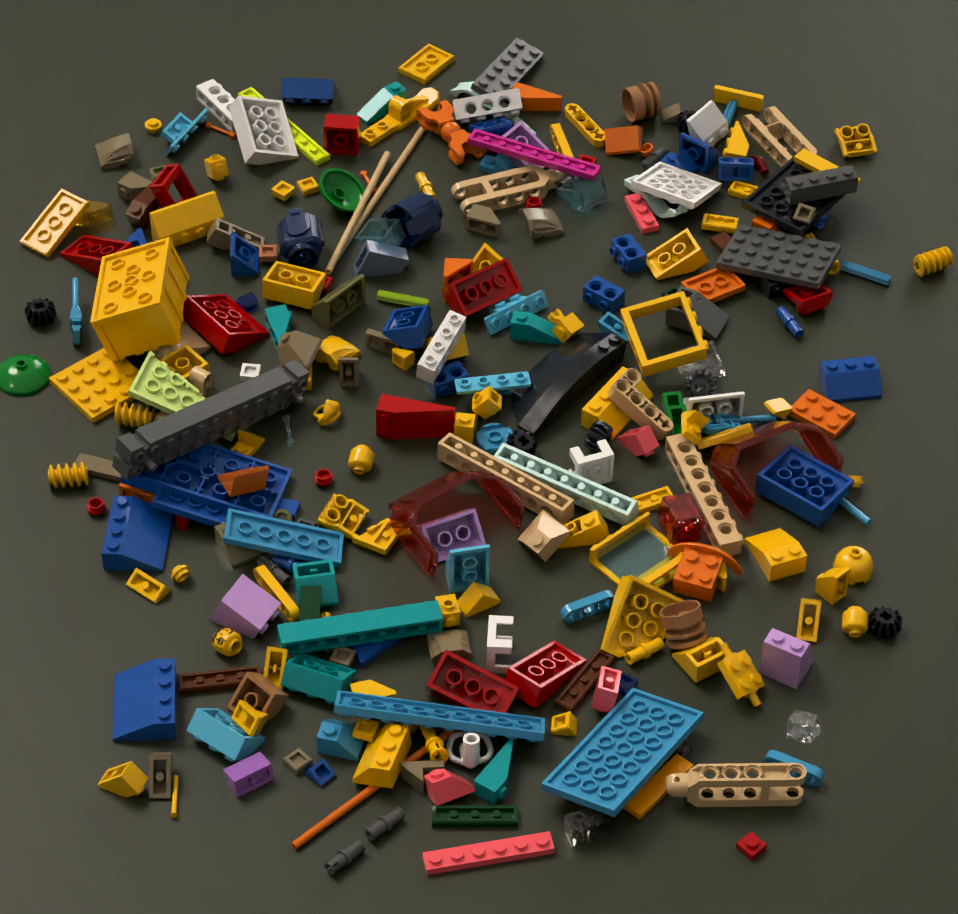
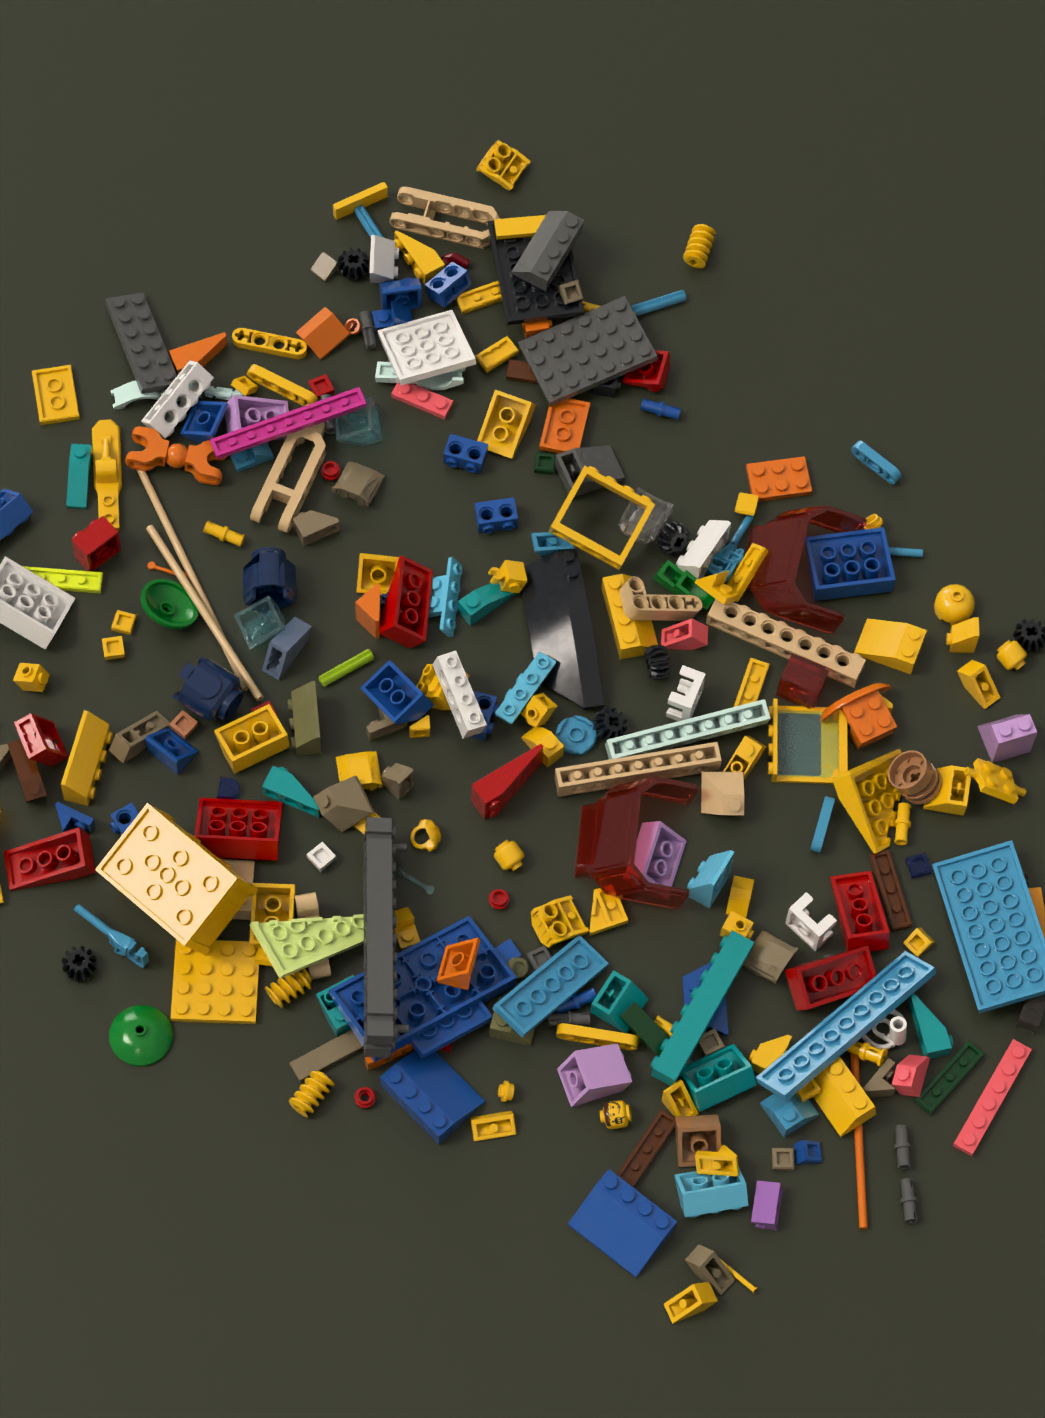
camera: 50 degrees left, 20 degrees up
coral slope [592,666,622,713] -> none
medium nougat wheel [621,81,662,122] -> none
blue slope [818,356,882,402] -> none
none -> yellow tile [231,376,258,396]
none -> dark azure beam [851,441,902,484]

